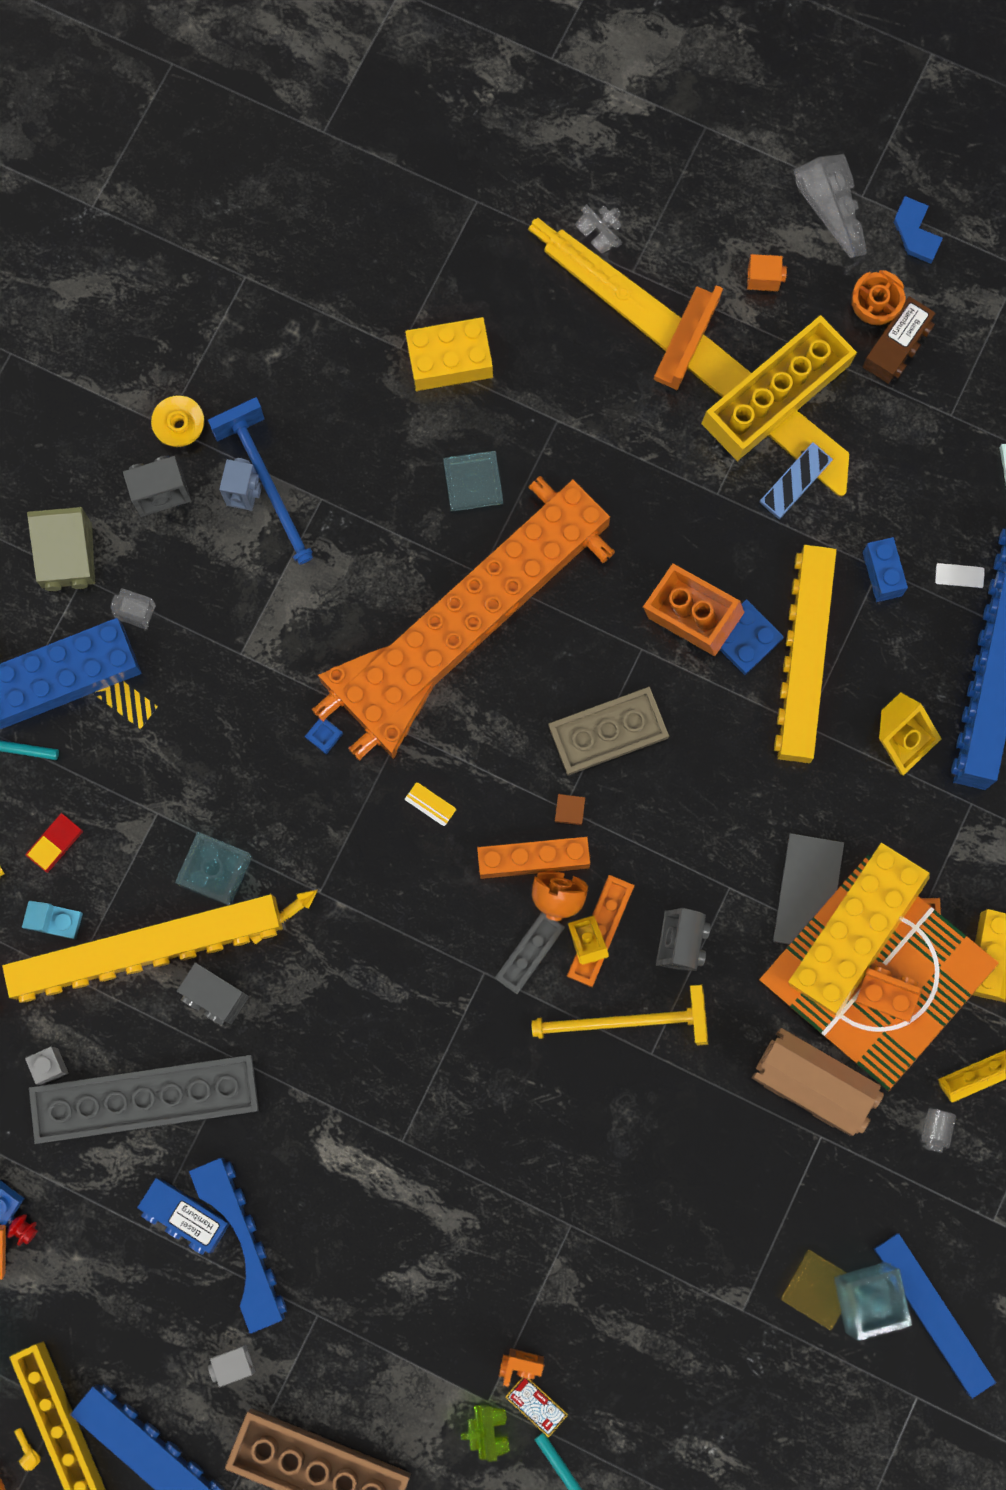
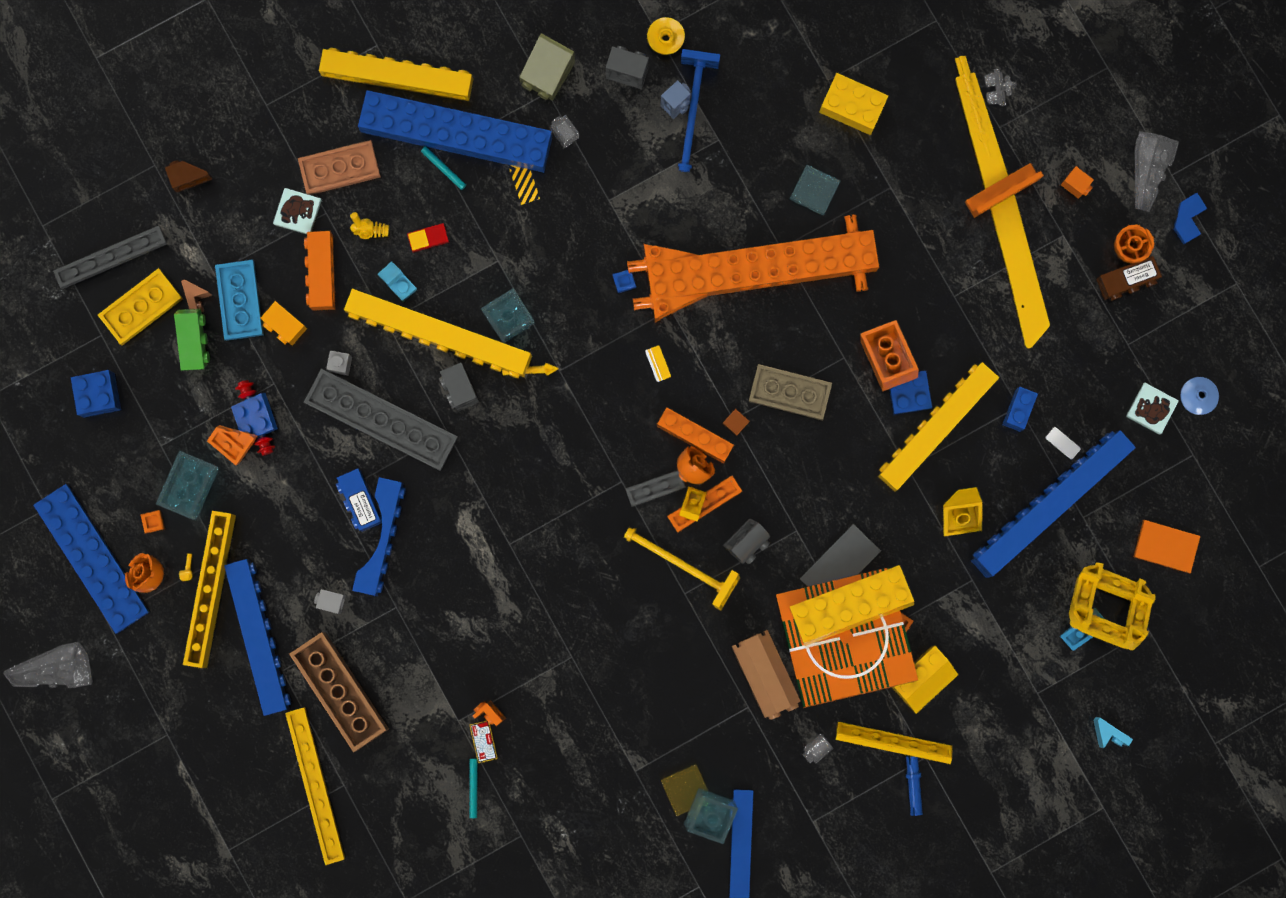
camera: 30 degrees right, 5 degrees up
clear neon green hips [461,1405,509,1462] -> none
yellow brick [701,315,857,461] -> none
tile [759,442,833,520] -> none
orange bracket [856,966,922,1023] -> none

